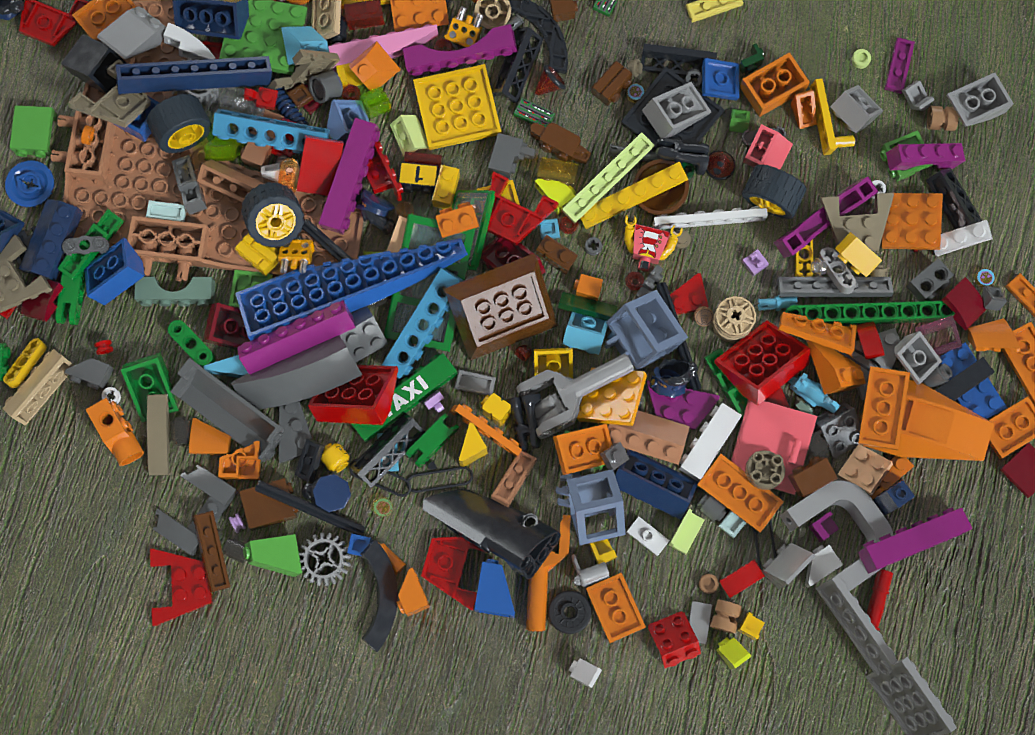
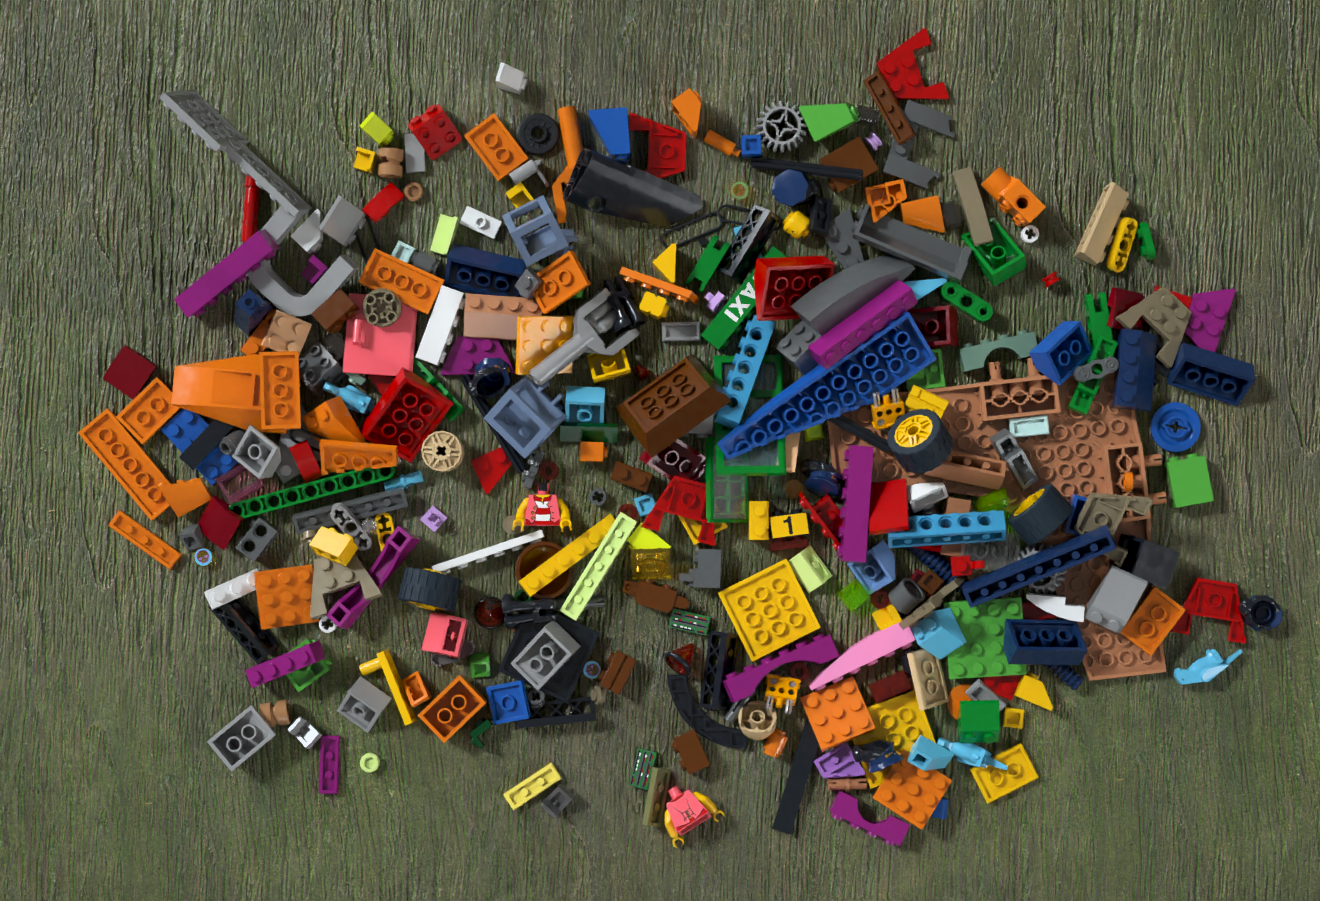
camera: 165 degrees right, 10 degrees up
dark grey slope [64,358,114,390] -> none
clear orange plate [278,158,299,193] -> none
orange slope [349,41,401,93] -> none
black tile [361,539,398,652] -> none
orange bracket [435,202,480,238] -> none
nougat tile [491,451,537,507] -> none
medium nougat tile [694,306,714,326] -> none

